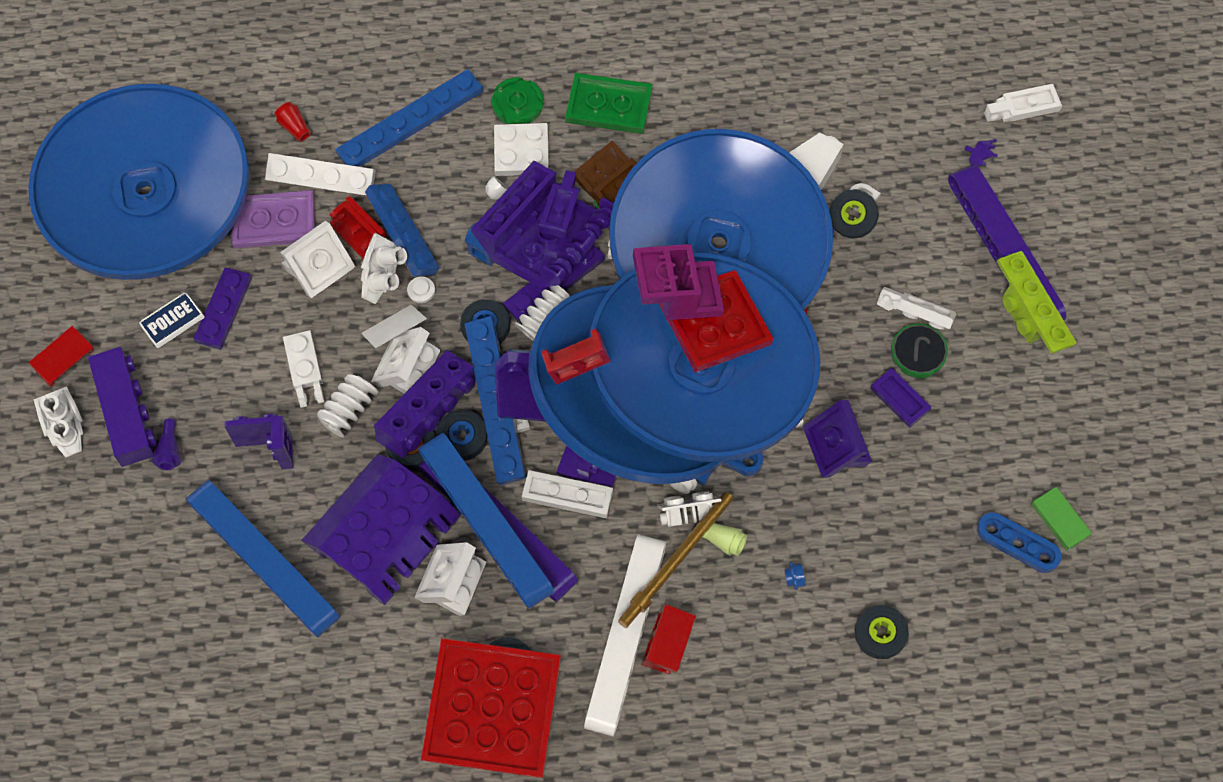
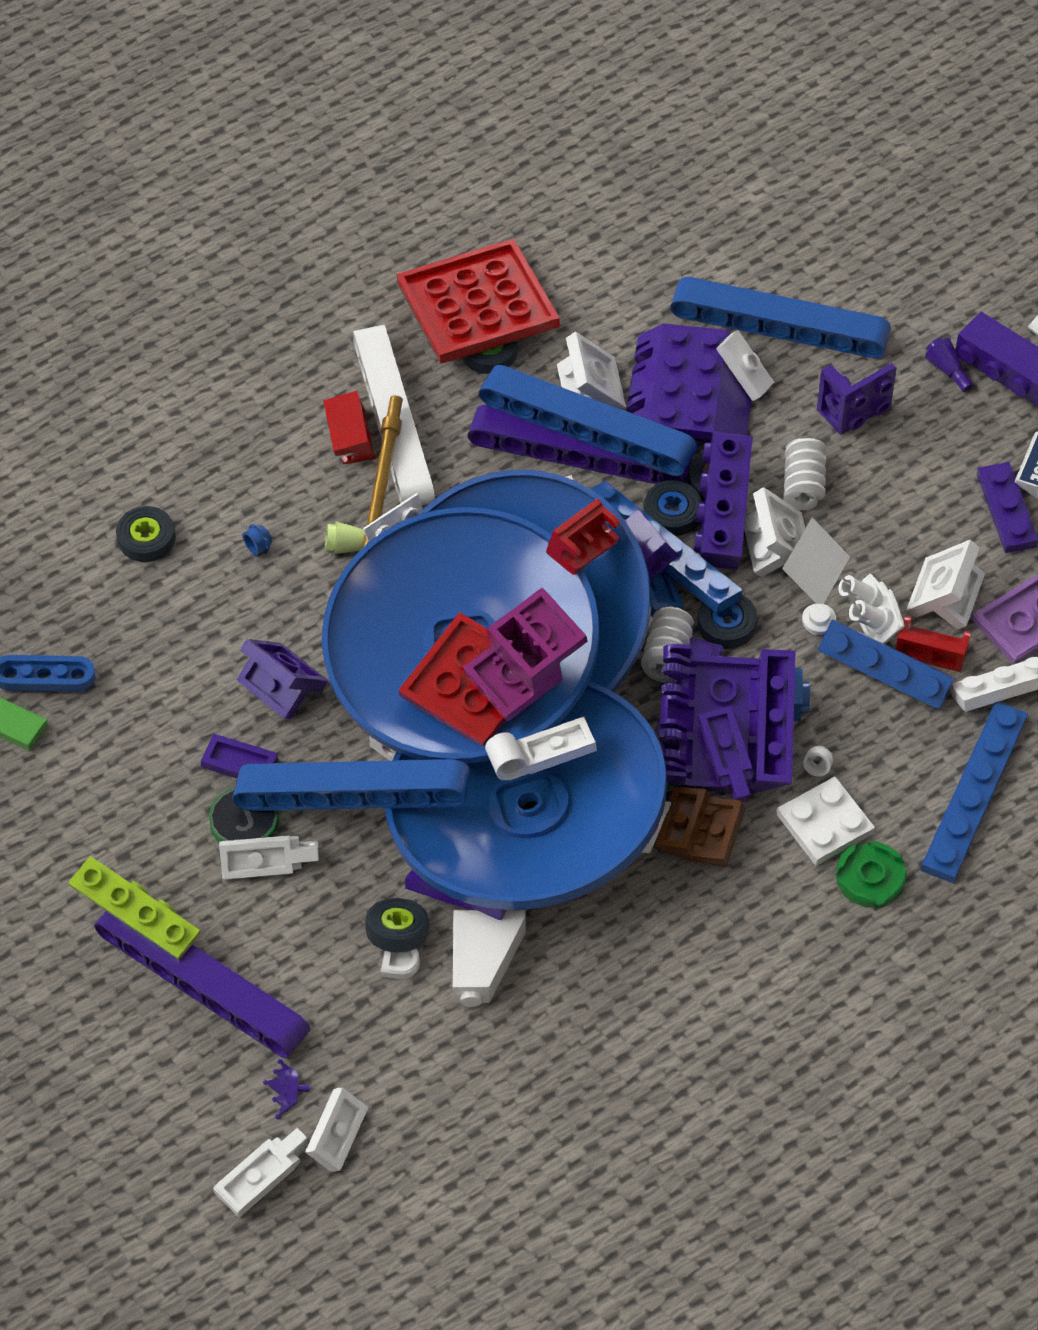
camera: 150 degrees right, 10 degrees down
white hinge [283,330,324,408] -> none
green plate [565,73,653,134] -> none
none -> blue beam [232,759,470,811]
none -> white plate [305,1088,368,1172]
none -> white plate [485,717,597,780]
none -> white plate [716,330,774,401]

